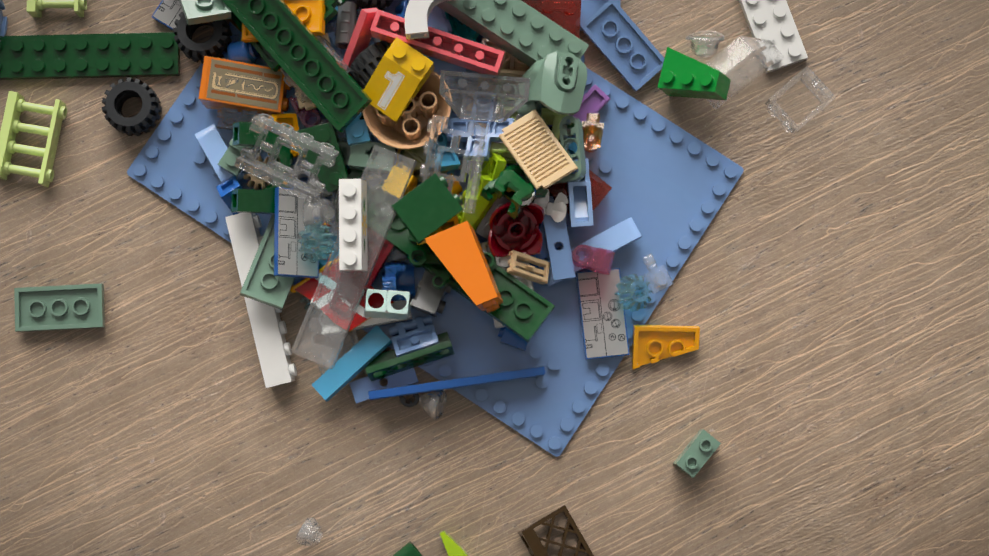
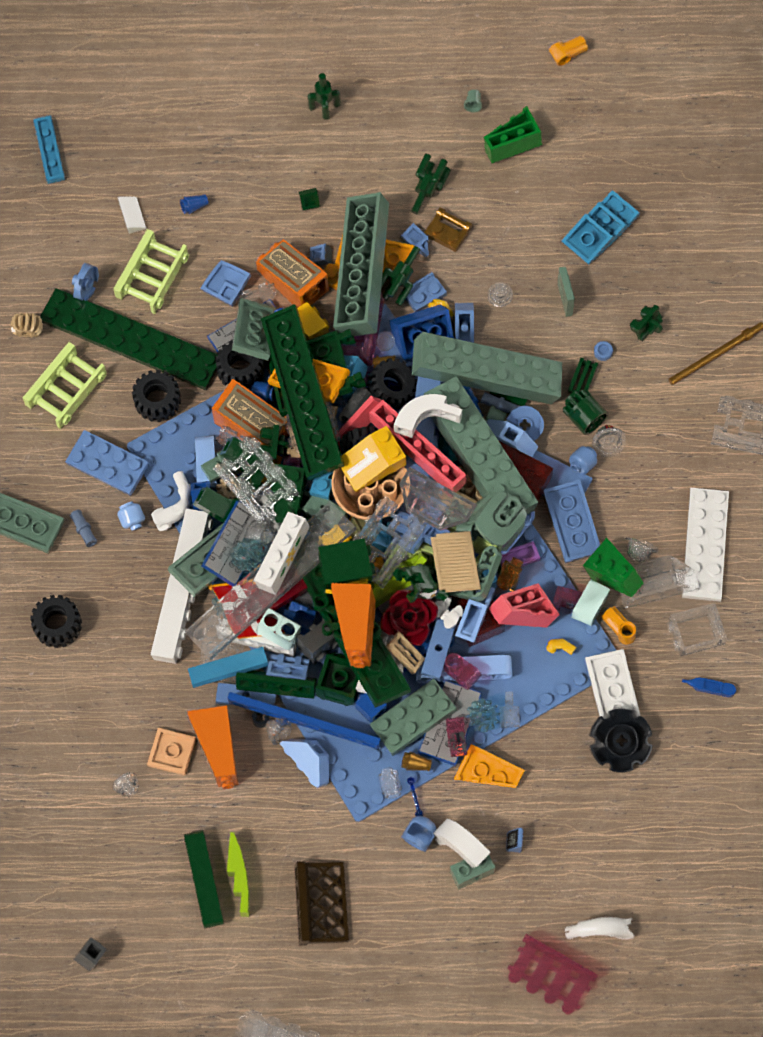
camera: 30 degrees right, 15 degrees down
none -> black tyre [30,595,82,648]
none -> medium blue plate [65,430,149,496]
none -> sand blue pin [70,510,97,547]
none -> light blue head [117,501,145,531]
none -> light nougat tile [147,728,196,776]
none -> white piece [151,471,192,531]
none -> orange slope [187,705,238,789]
none -> dark green hips [258,424,290,462]
none -> light blue slope [280,739,329,788]
none -> dark green slope [315,652,359,706]
none -> sand green plate [370,679,457,756]
none -> clear brick [378,768,402,799]
none -> pearl gold cone [401,751,432,771]
none -> medium blue helmet [401,816,437,852]
none -> clear blue hinge [407,777,423,816]
none -> white arch [433,819,490,867]
none -> clear pink leg [446,717,467,757]
none -> coral wedge [488,583,560,628]
none -> slope [506,828,523,853]
none -> clear pink fence [507,934,598,1014]
none -> yellow arm [546,638,577,655]
none -> clear pink leg [553,586,583,611]
none -> white piece [565,917,634,940]
none -> light aqua piece [571,579,610,626]
none -> white tile [585,649,640,719]
none -> black piece [589,709,653,773]
none -> light orange piece [601,606,636,645]
none -> blue piece [682,677,736,698]

